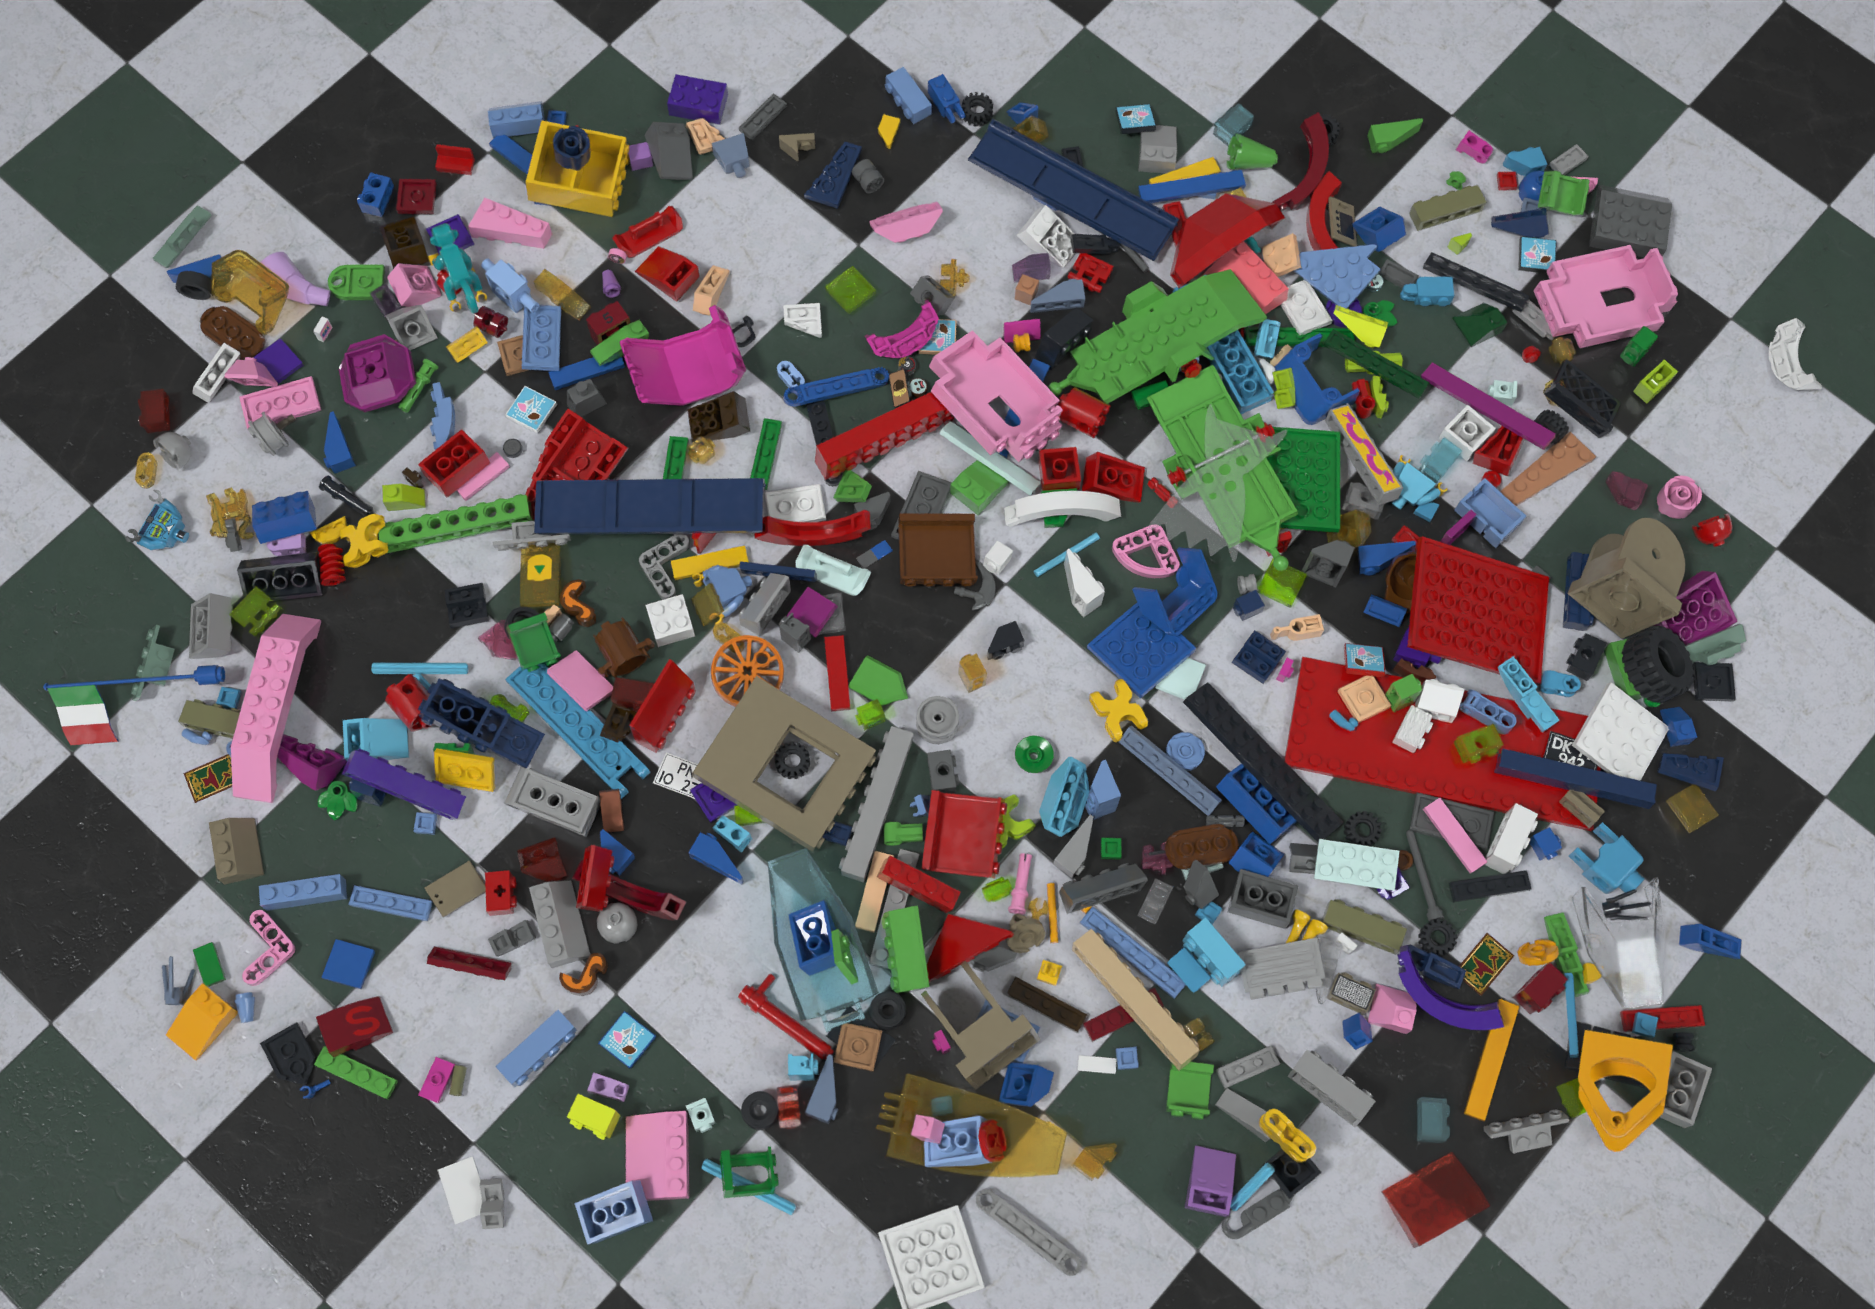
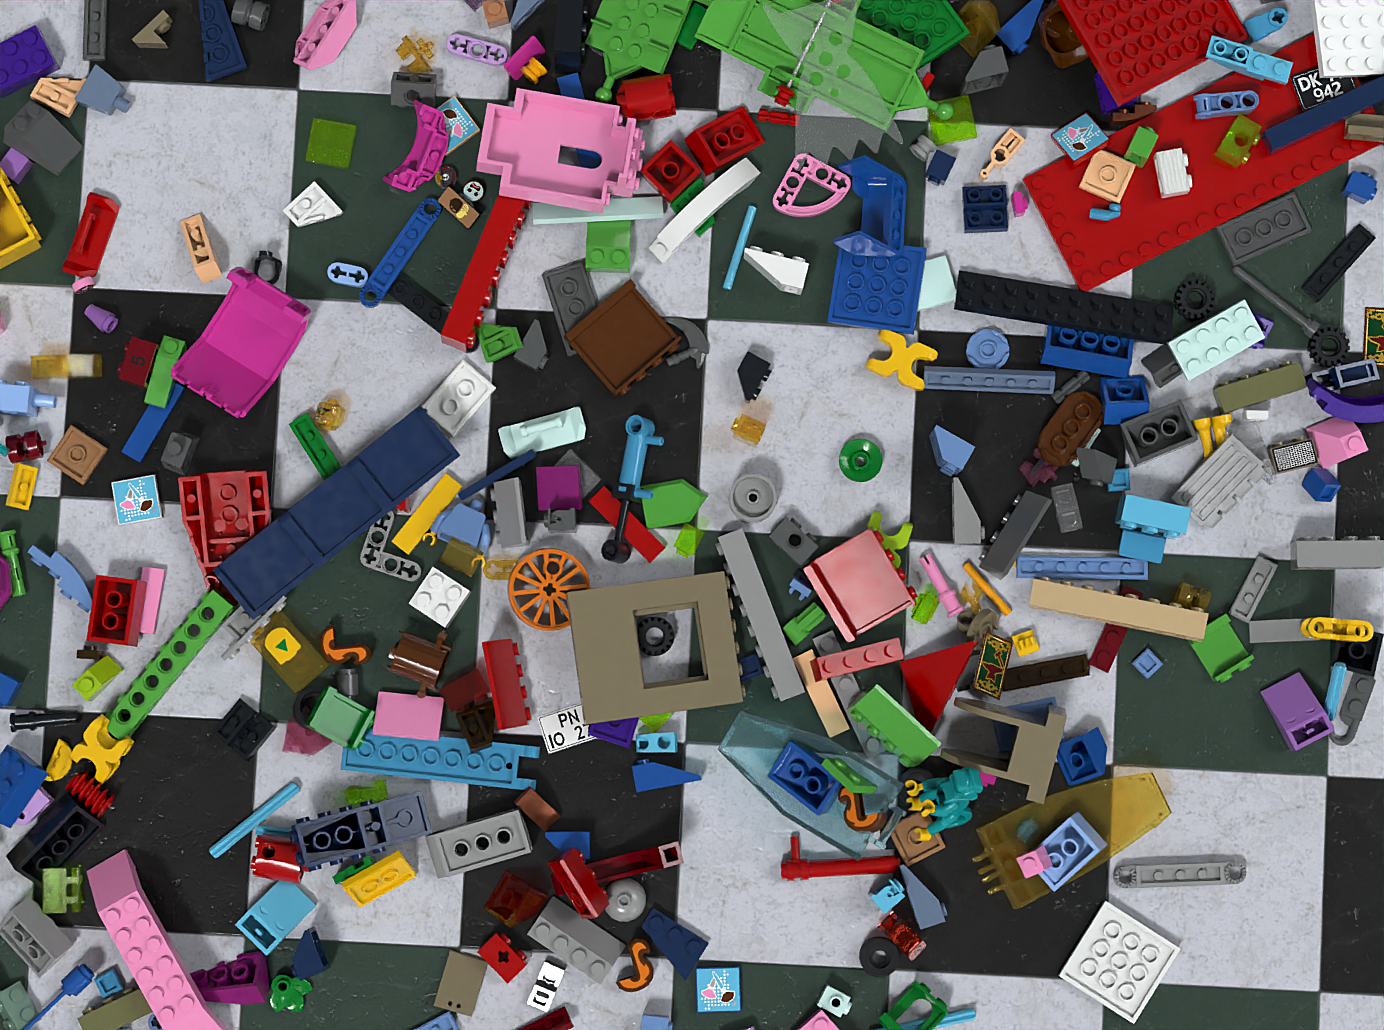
camera: 35 degrees left, 15 degrees up
dark purple brick [342,749,466,820] -> none
medium blue tile [414,812,437,835] -> none
tile [503,439,522,458] -> none
medium blue tile [522,305,561,371] -> none
light nougat plate [544,605,562,627] -> none
red slope [635,246,700,302] -> none
dark brown slope [687,391,750,443] -> none
green tile [750,418,782,490] -> none
red arch [754,510,870,546] -> none
sticker [856,540,893,569] -> none
red tile [978,1119,1007,1162] -> none
white brick [983,541,1013,575] -> none
medium azure wedge [1039,756,1090,837] -> none
clear yellow slope [1072,1143,1117,1181] -> none
white sticker [1078,1055,1116,1074] -> none
green plate [1101,838,1121,859] -> none
blue tile [1363,594,1407,627] -> none
reddish brown tile [1398,850,1413,871] -> none
white slope [1415,679,1464,723] -> none
bright pink tile [1423,798,1487,874] -> none
white brick [1485,803,1538,874] -> none
none -> lavender beam [446,34,508,67]
none -> piece [601,415,664,564]
none -> dark blue wing [641,907,709,981]
none -> reddish brown animal [838,786,887,834]
none -> teal animal [905,767,983,841]
none -> sticker [972,631,1013,700]

